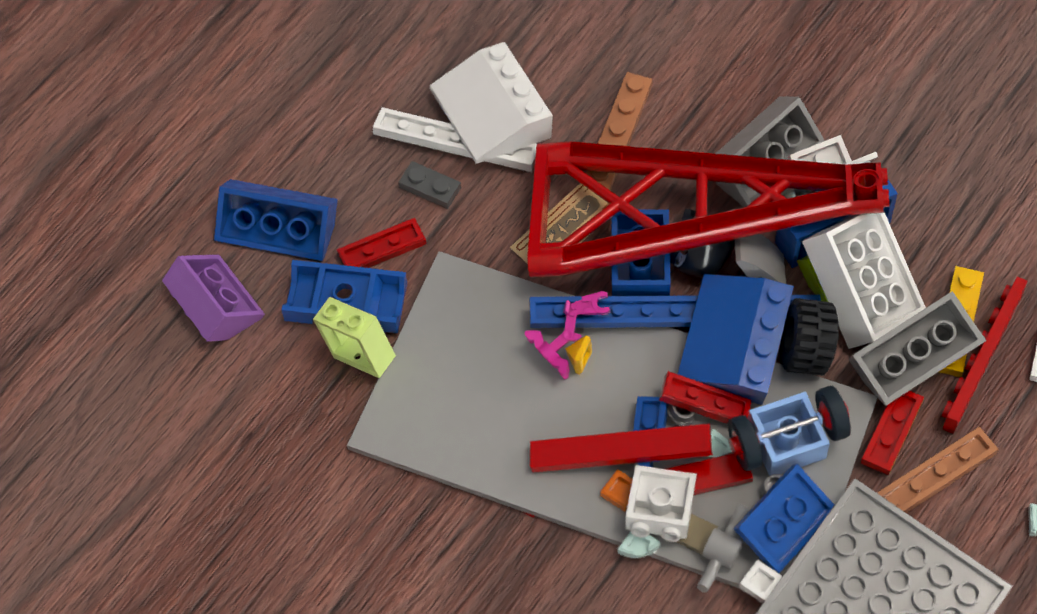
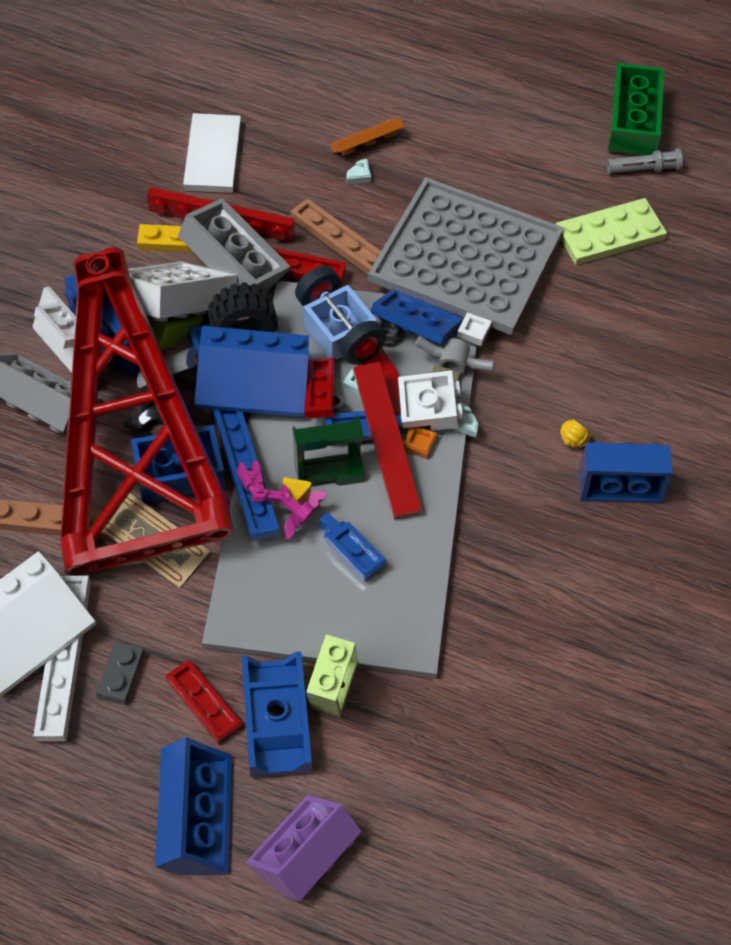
camera: 110 degrees left, 5 degrees down
none -> dark green piece [292,415,365,486]
none -> blue hinge [319,512,386,582]

